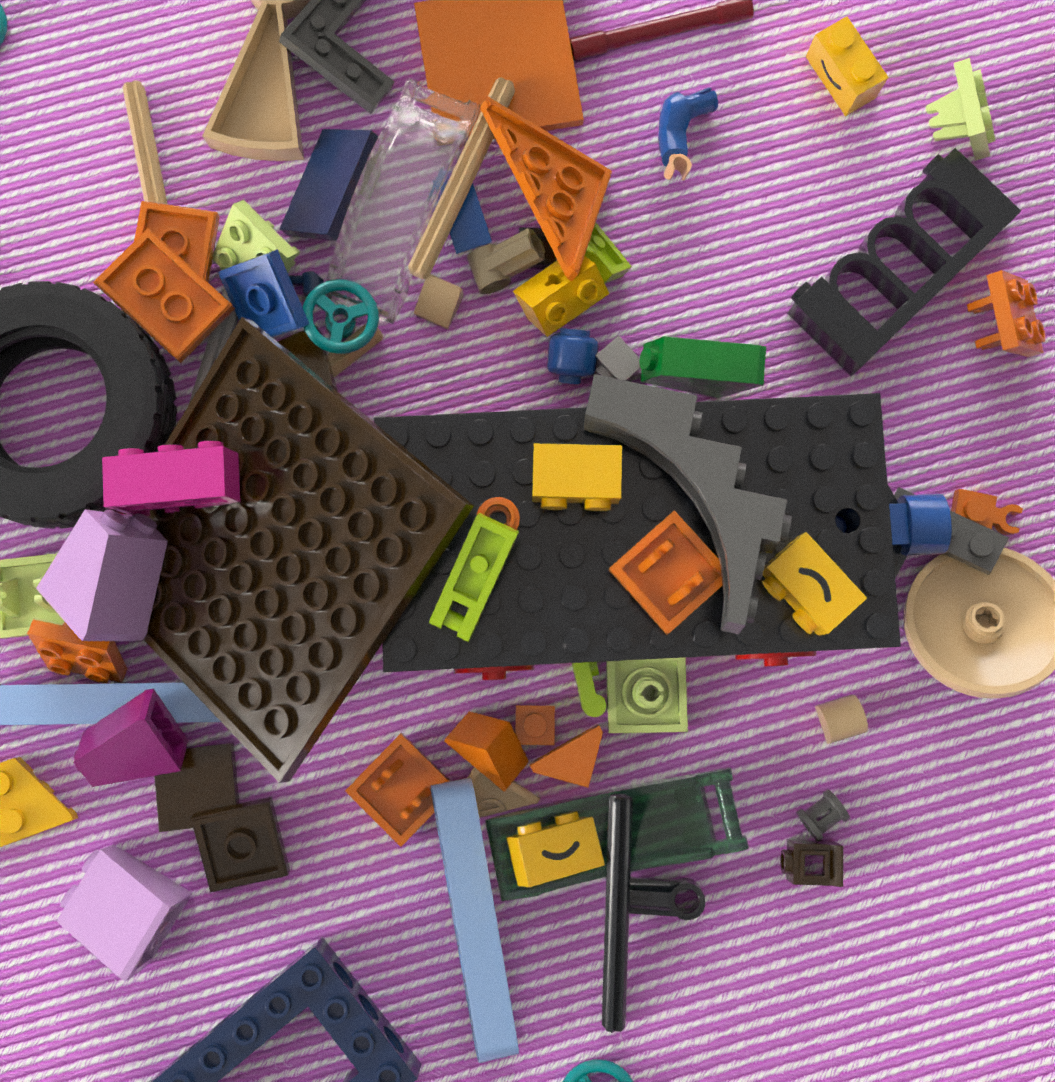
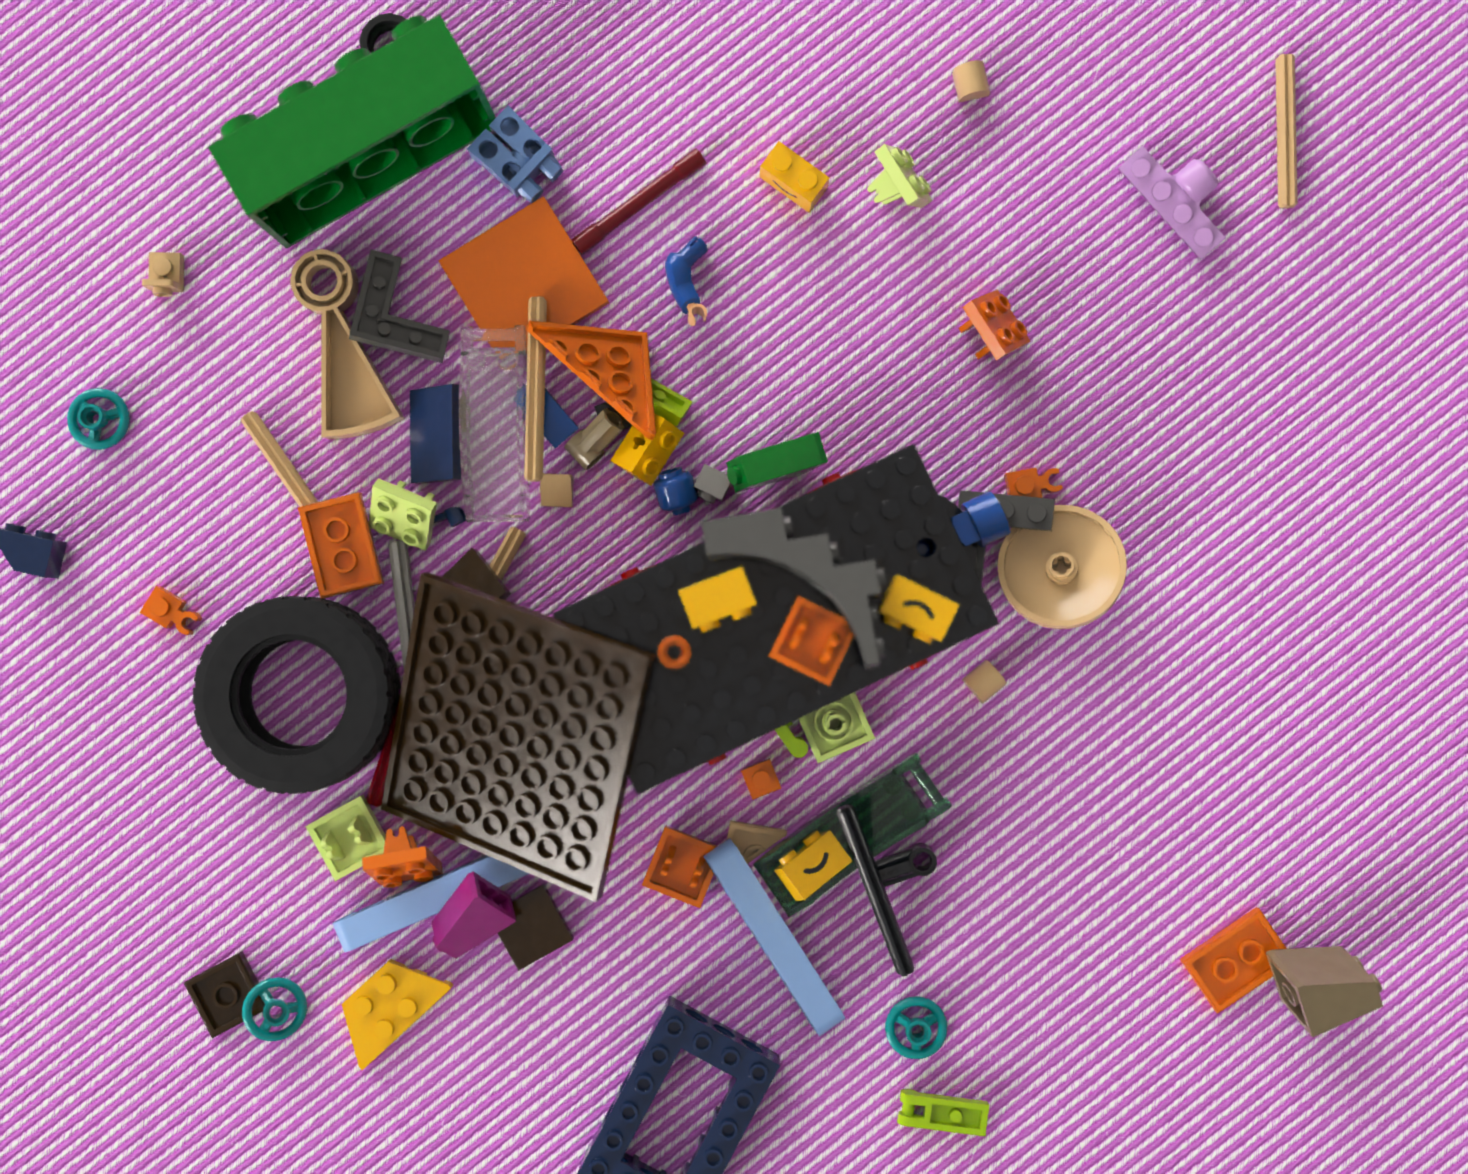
camera: 25 degrees left, 5 degrees up
lavender slope [36,509,168,641] -> none
lavender slope [57,844,193,982] -> none
orange tile [93,228,235,364] -> none
dark pink wedge [102,441,240,517] -> none
dark brown tile [191,797,290,893] -> none
blue tile [218,249,309,337] -> none
teal piece [303,279,379,354] -> none
lime plate [429,513,519,642] -> none
orange slope [444,711,529,792] -> none
orange slope [530,724,603,788] -> none
dark brown window [780,839,843,887] -> none
black fence [787,148,1021,376] -> none
dark grey bush [796,789,850,842] -> none

